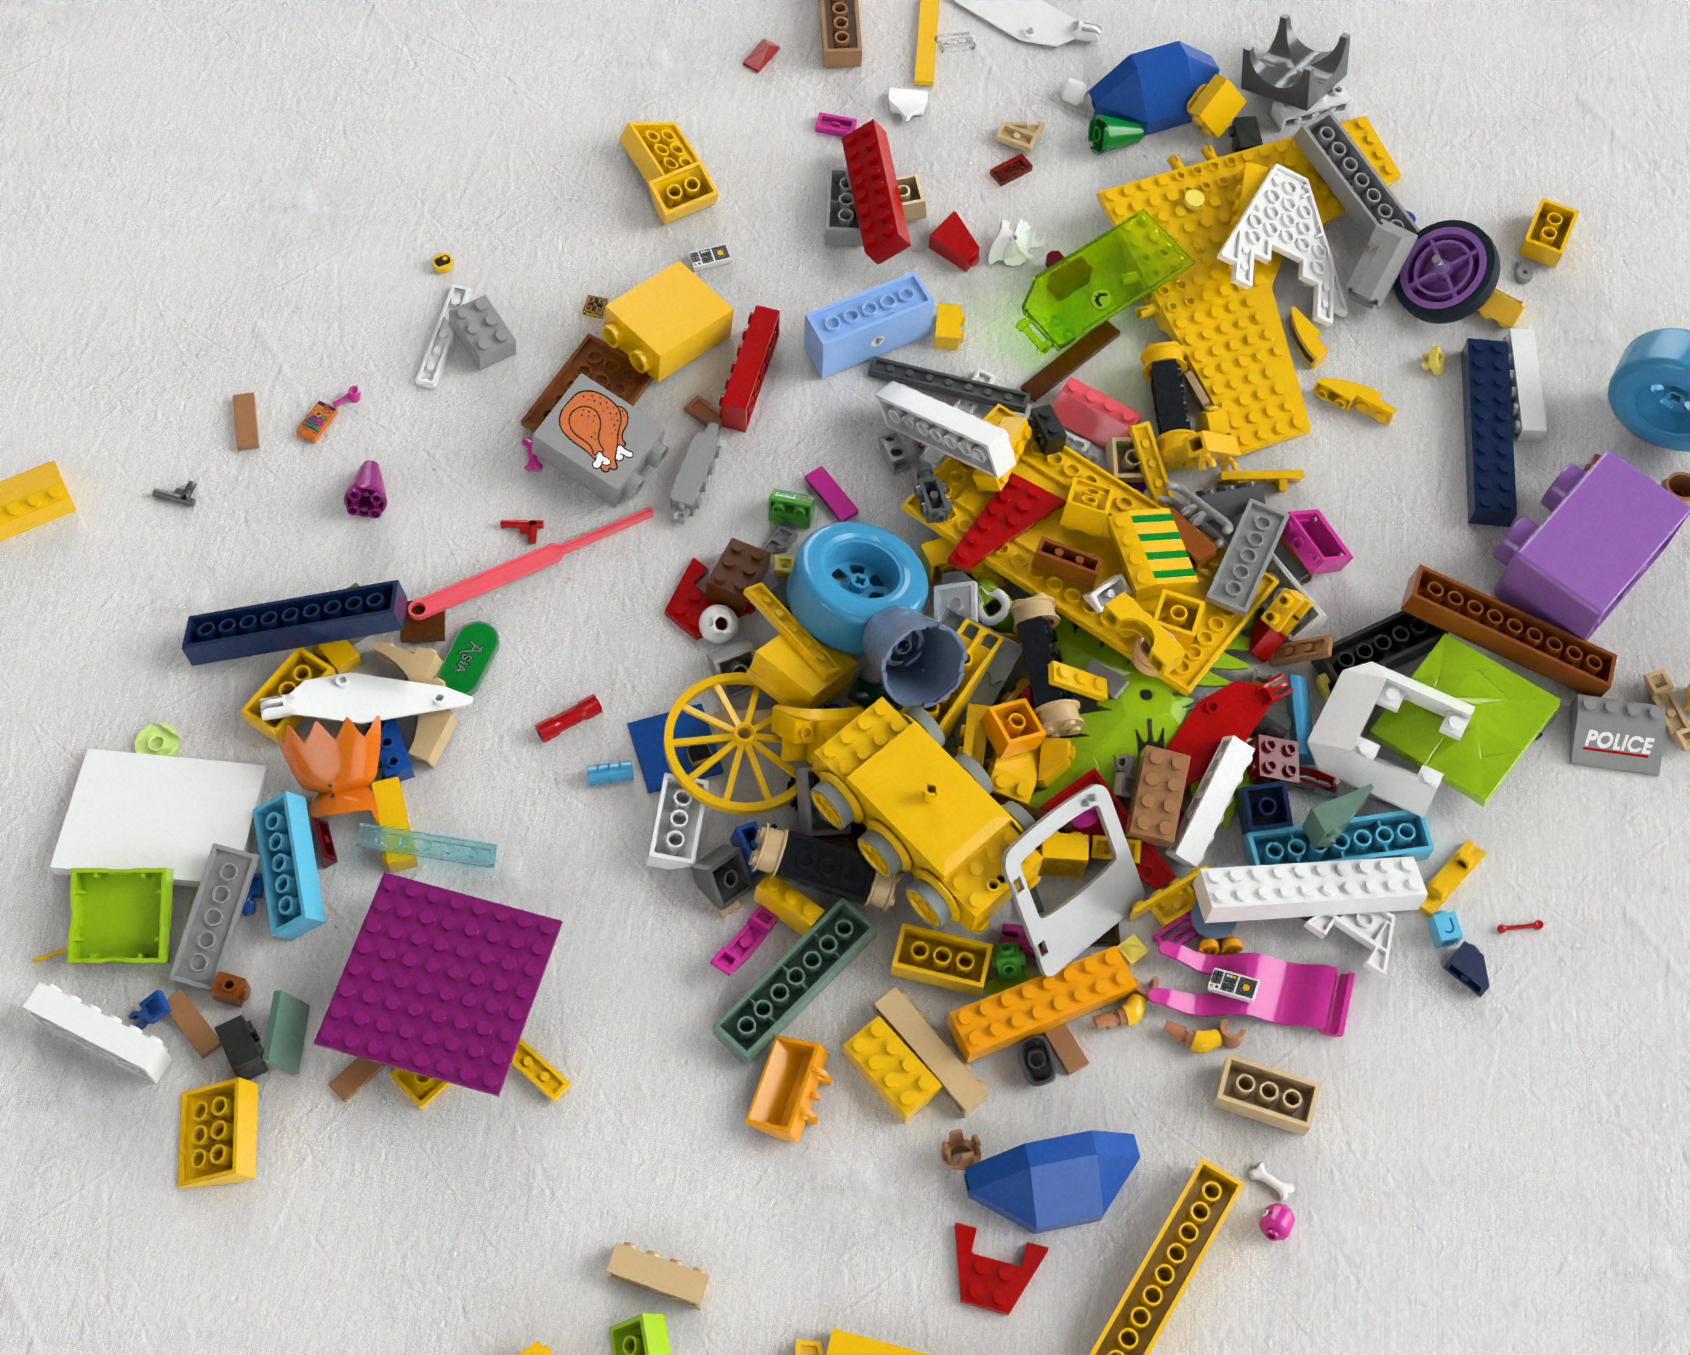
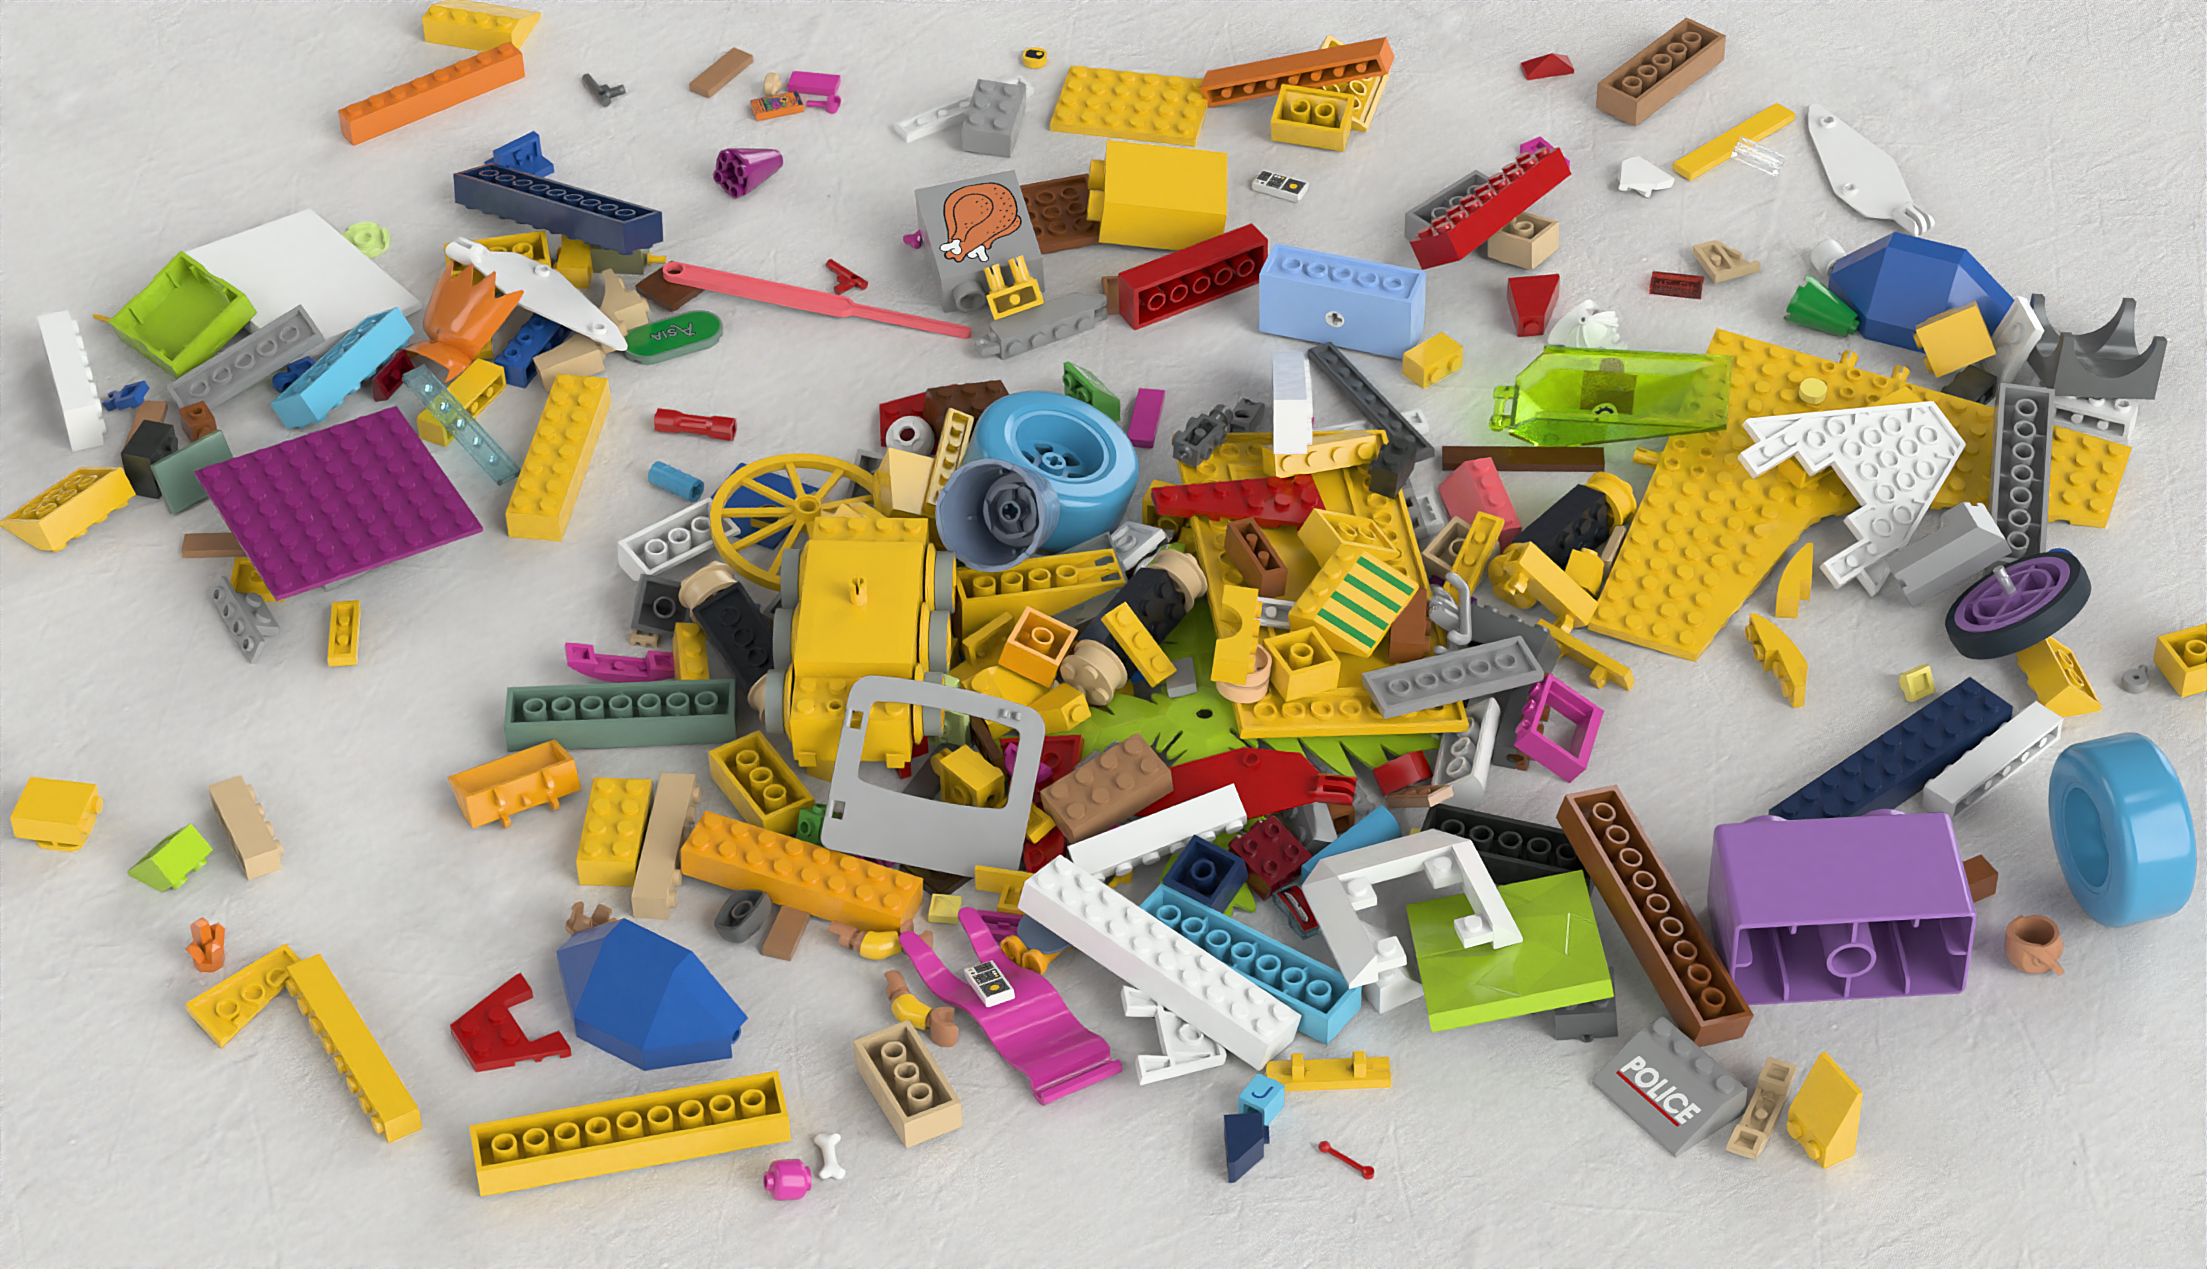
camera: 50 degrees right, 20 degrees down
yellow hips [1260,588,1313,636] -> none
sand green slope [1302,784,1374,850] -> none
none -> light grey bracket [212,576,280,664]
none -> orange brick [338,42,525,146]
none -> blue bracket [484,131,554,178]
none -> yellow brick [505,374,611,542]
none -> tan tile [764,72,782,97]
none -> dark pink tile [787,71,841,96]
none -> yellow brick [983,255,1045,320]
none -> yellow plate [1050,66,1208,147]
none -> orange brick [1200,37,1394,108]
none -> white plate [1980,296,2044,390]

